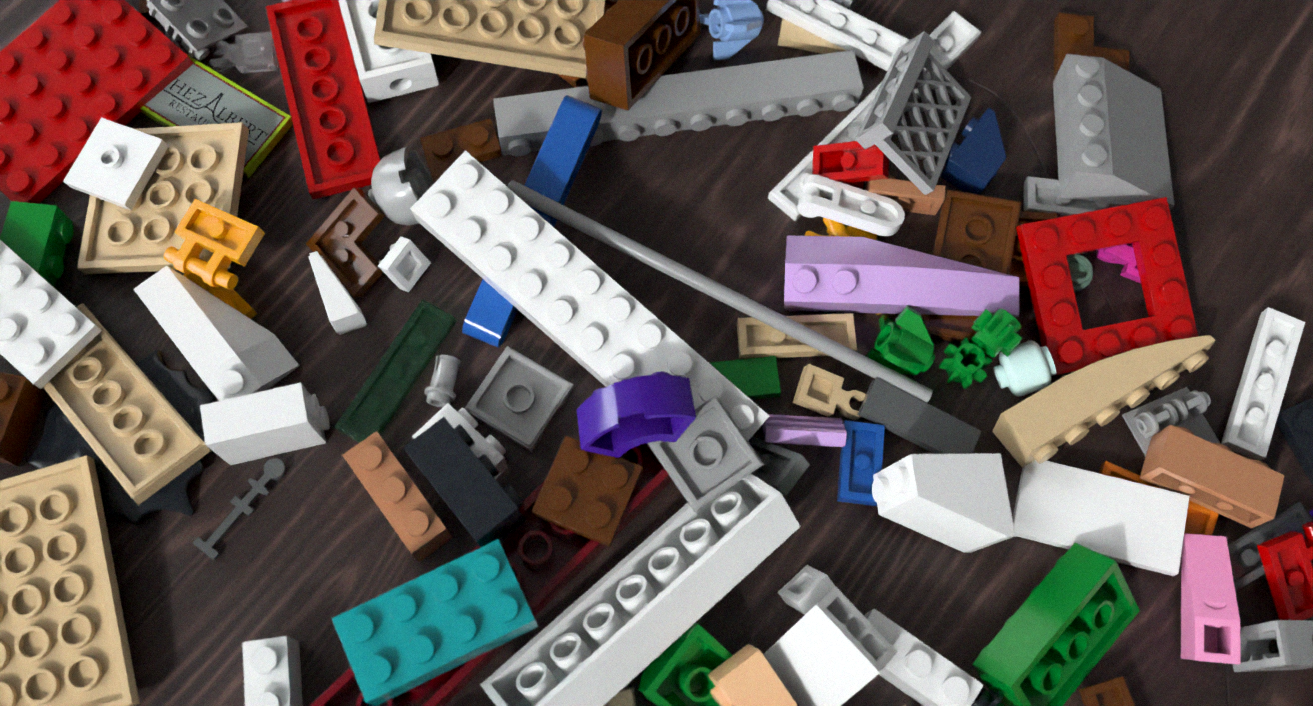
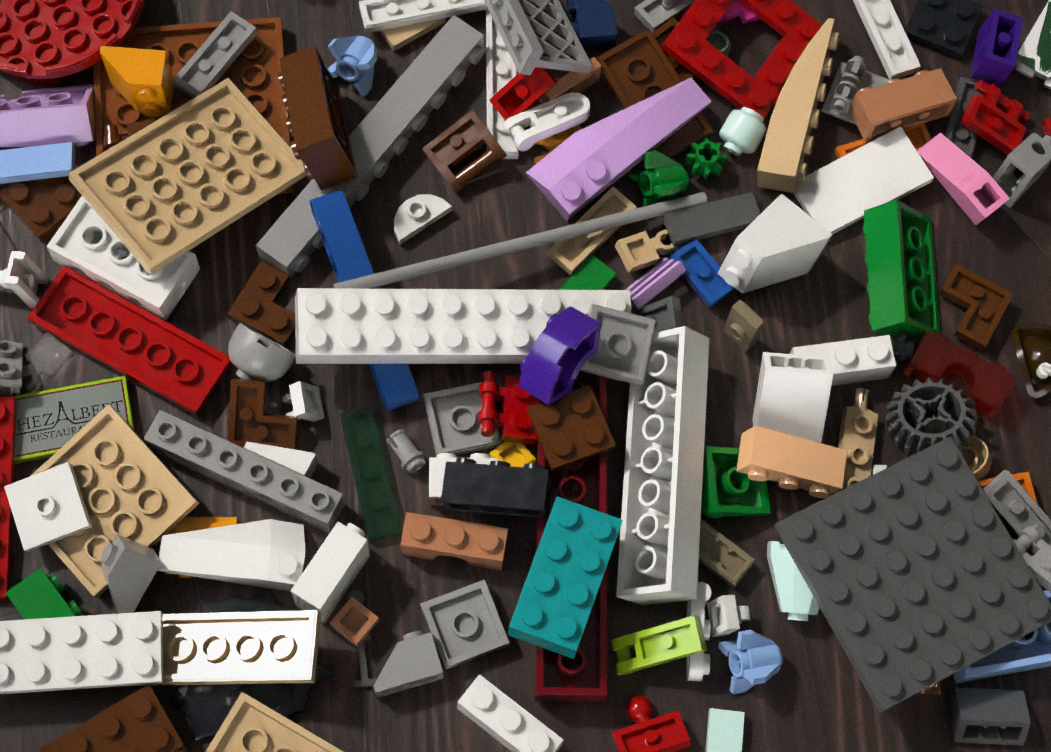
camera: 45 degrees left, 0 degrees up
light orange plate [164,199,265,290] -> none
white tile [778,565,835,615] -> none
green gear [971,308,1022,357] -> none
none -> light grey slope [101,534,161,614]
none -> light grey brick [144,410,345,533]
none -> nougat plate [330,597,379,647]
none -> light grey slope [373,630,443,698]
none -> white plate [394,194,452,245]
none -> light grey plate [420,579,510,670]
none -> reddish brown plate [422,110,507,194]
none -> red plate [478,371,537,445]
none -> yellow tile [489,441,536,468]
none -> dark tan plate [723,300,764,352]

